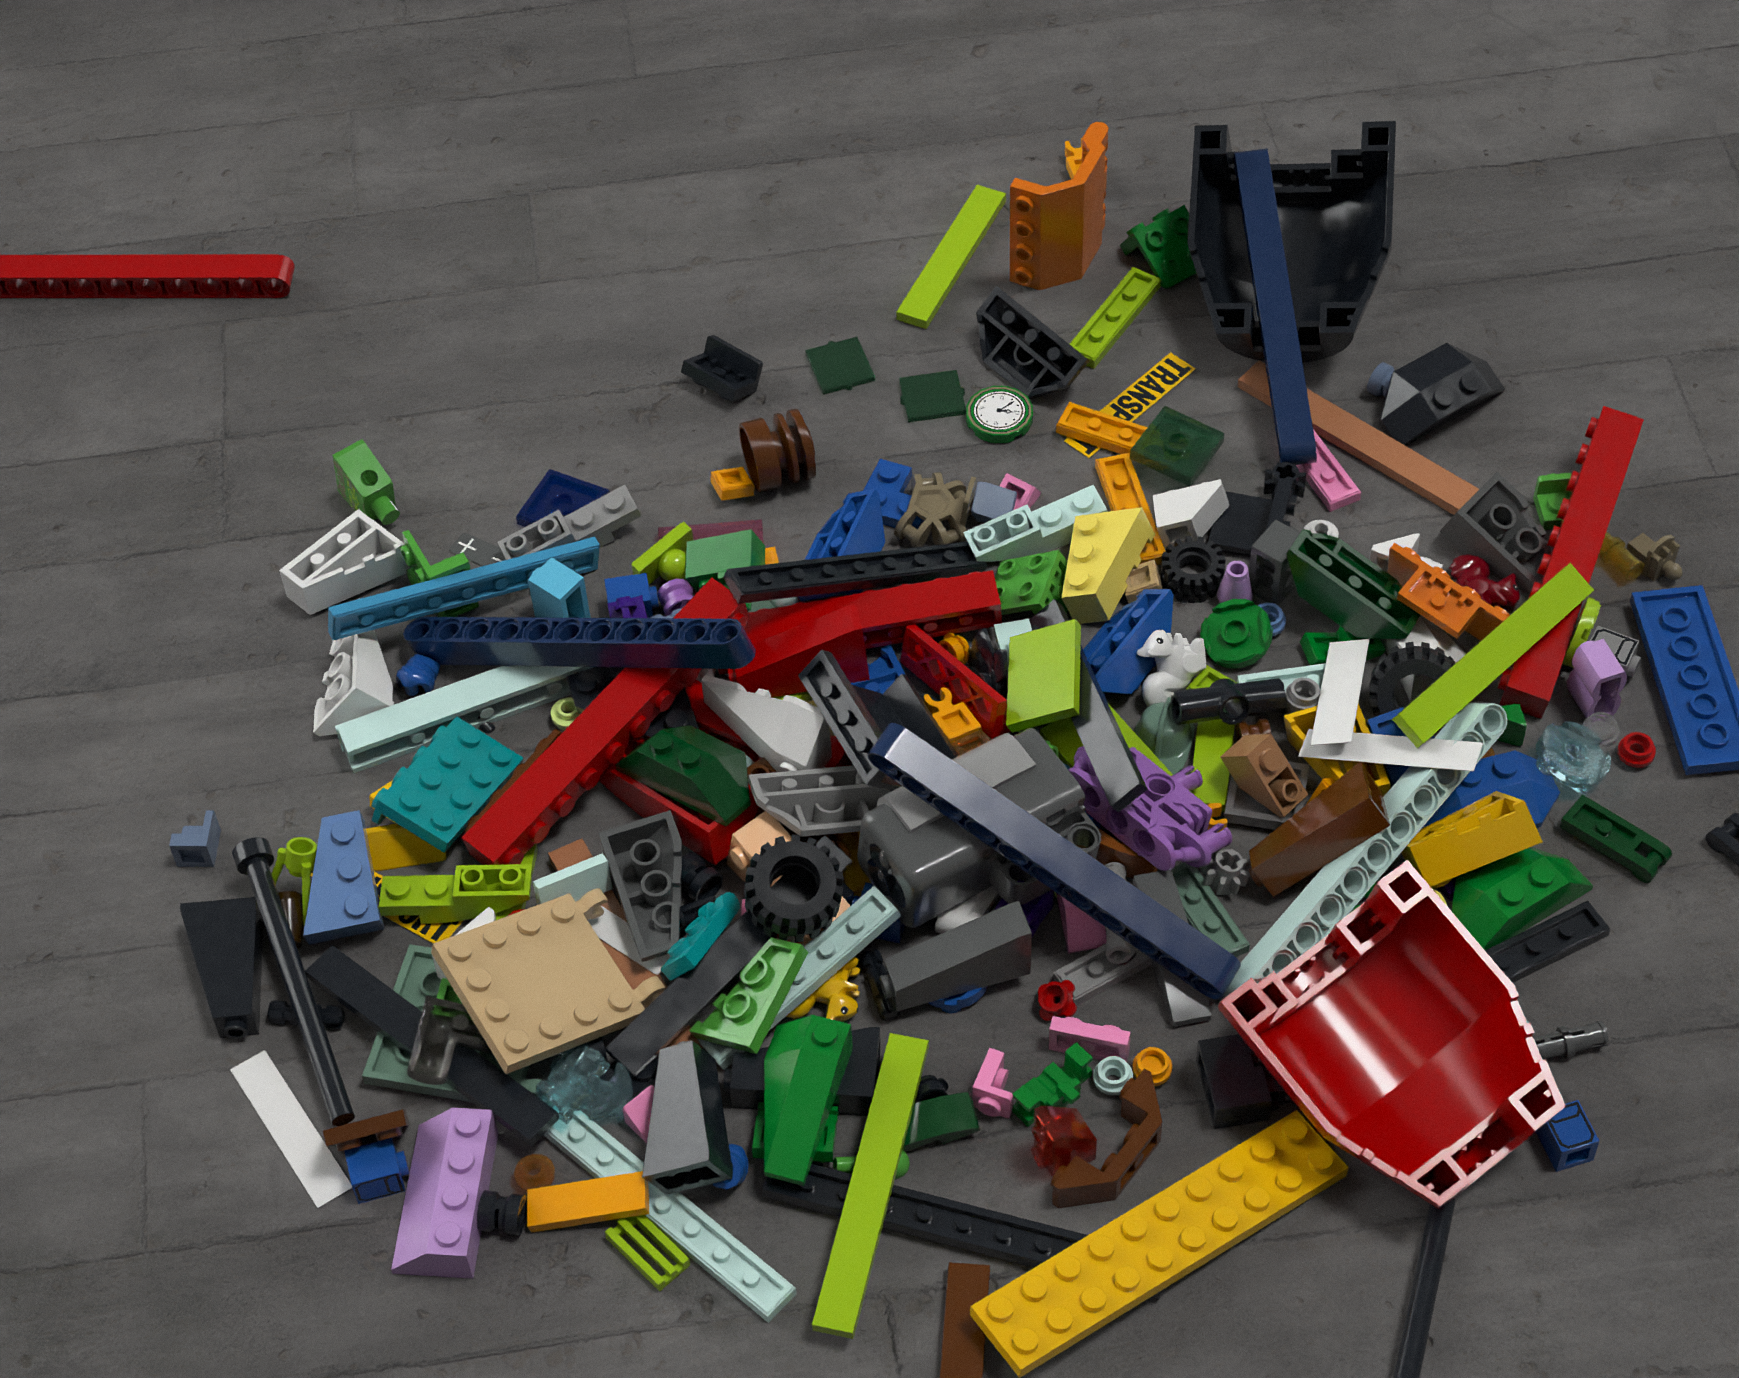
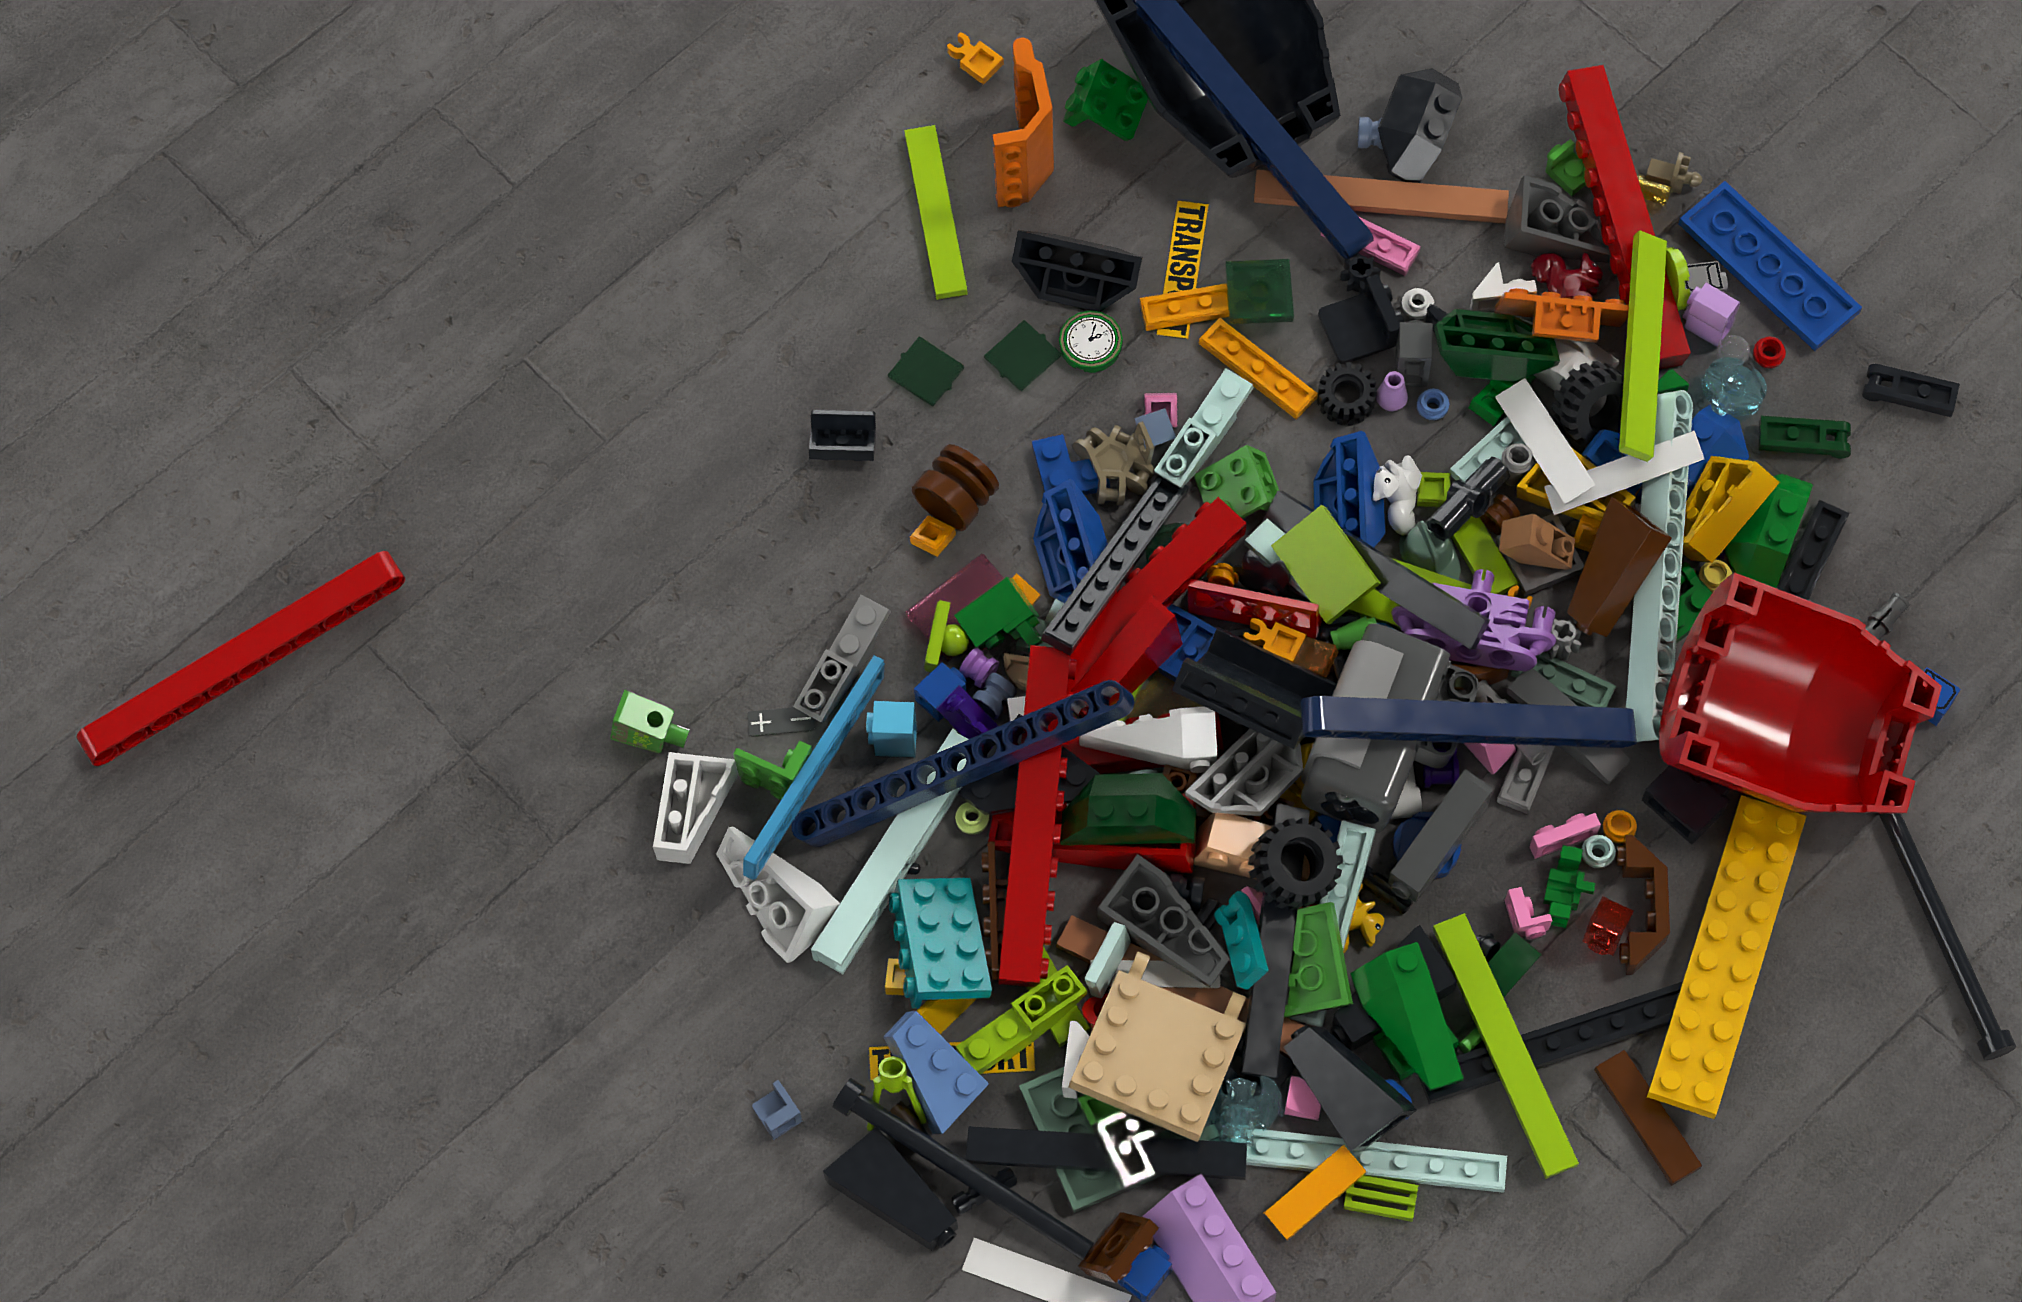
camera: 35 degrees left, 15 degrees up
blue arm [396,654,440,696] -> none
black wheel [477,1190,527,1236] -> none
clear orange plate [514,1154,555,1192] -> none
clear blue tile [516,469,610,527] -> none
red plate [1038,980,1077,1021] -> none
light yellow wedge [1061,507,1155,624] -> none
lime tile [1070,267,1161,369] -> none
tan tile [1125,560,1162,603] -> none
white slope [1153,479,1229,549] -> none
green tile [1200,599,1273,669] -> none

